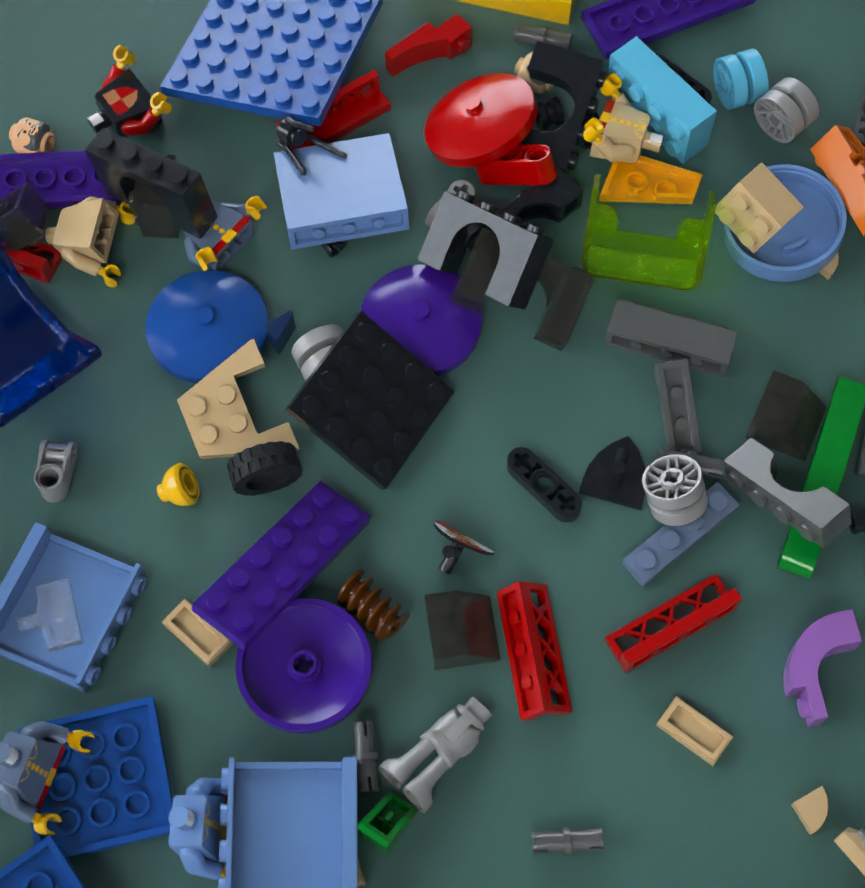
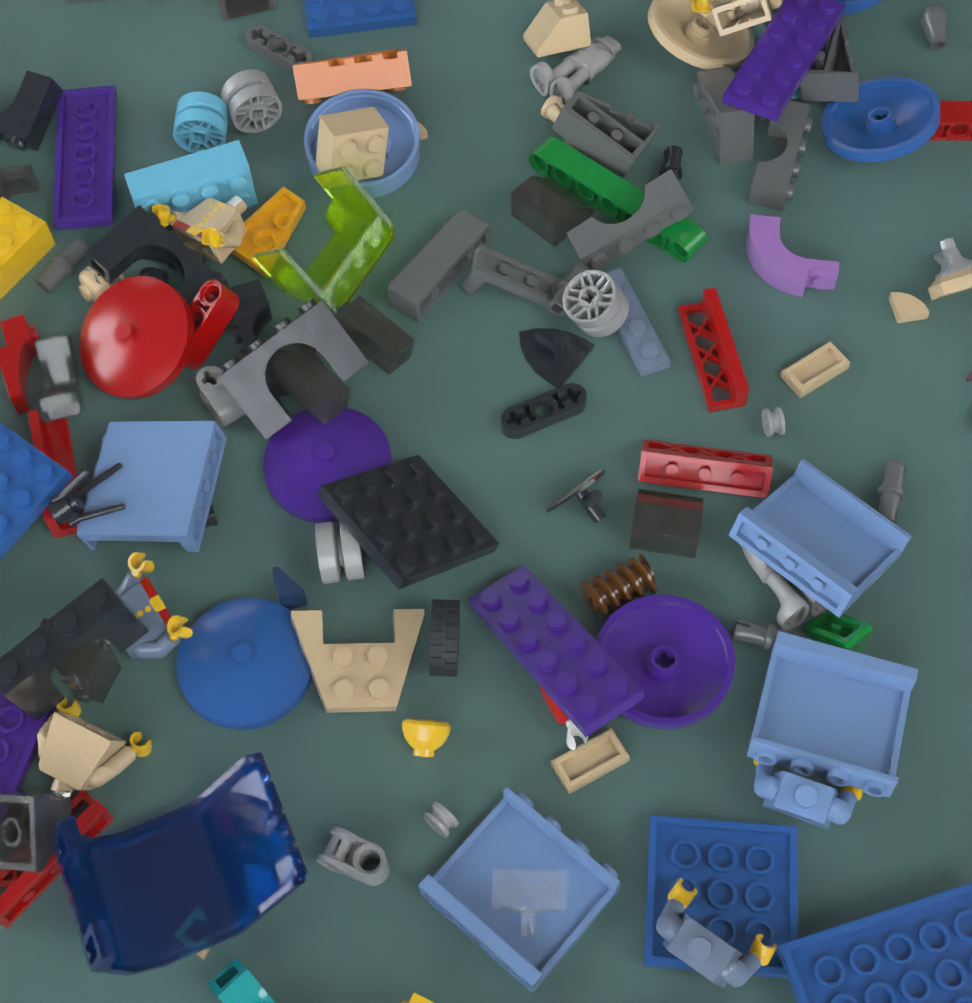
camera: 70 degrees left, 5 degrees down
none -> clear smoke arch [35,332,83,420]
none -> light grey bush [423,802,459,838]
none -> medium blue panel [728,459,912,617]
none -> light grey bush [762,407,785,437]

